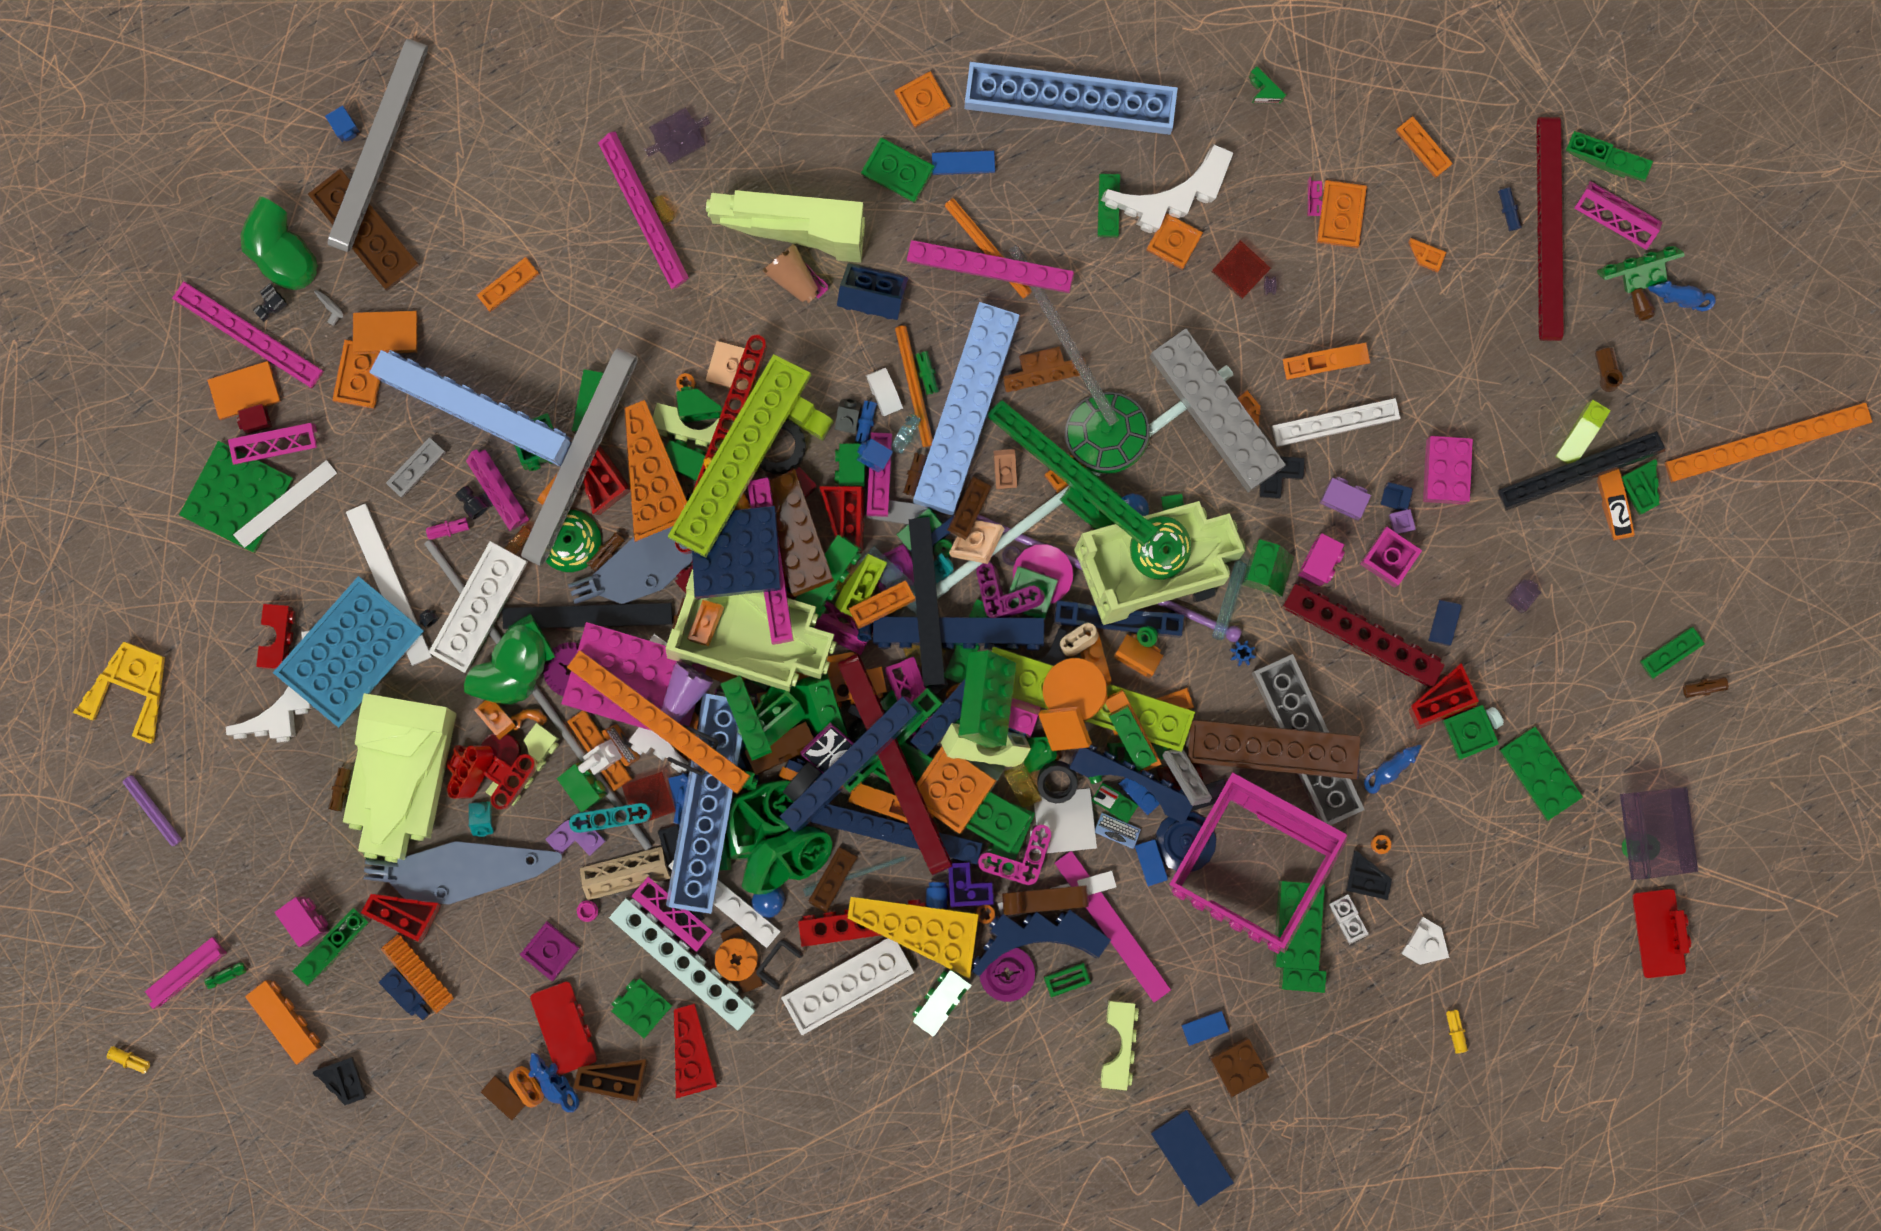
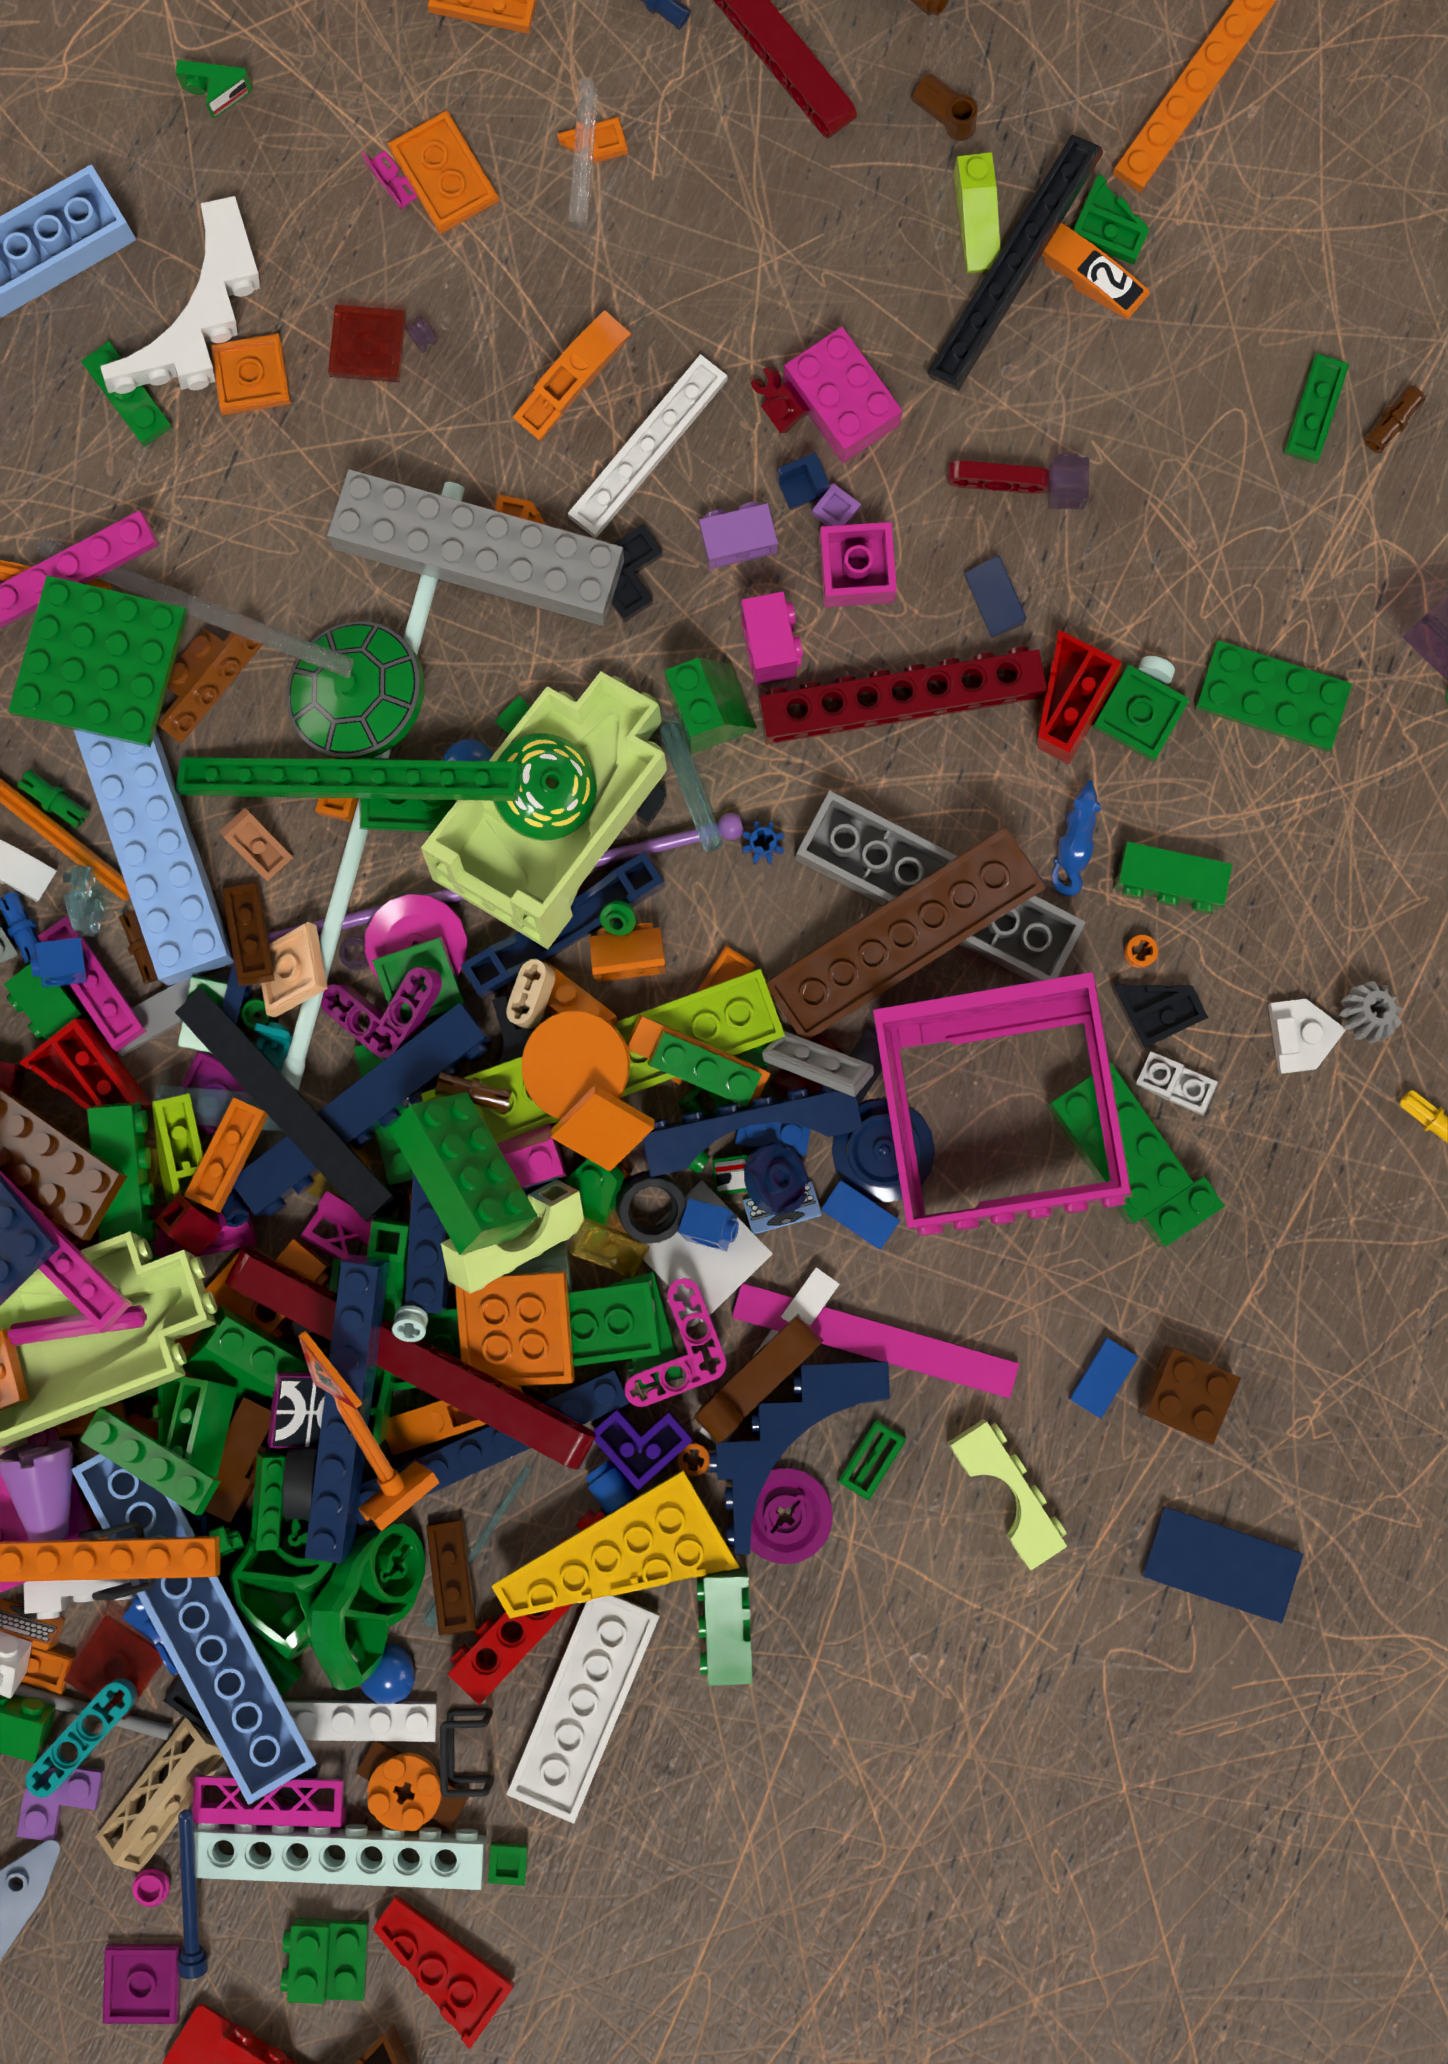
camera: 40 degrees left, 0 degrees up
none -> dark pink axle [7,1305,147,1345]
none -> green plate [8,576,188,748]
none -> dark red brick [154,1192,222,1257]
none -> dark blue piece [177,1809,208,1979]
none -> green piece [250,1452,285,1551]
none -> orange piece [298,1331,439,1531]
none -> light aqua bush [392,1306,428,1342]
none -> reddish brown pin [434,1071,512,1113]
none -> green plate [488,1842,528,1886]
none -> clear tile [568,78,598,231]
none -> blue brick [678,1198,739,1252]
none -> dark blue tile [744,1143,808,1216]
none -> dark red plate [751,367,810,434]
none -> dark red beam [948,461,1050,494]
none -> green brick [1113,842,1233,914]
none -> light grey gear [1339,981,1404,1043]

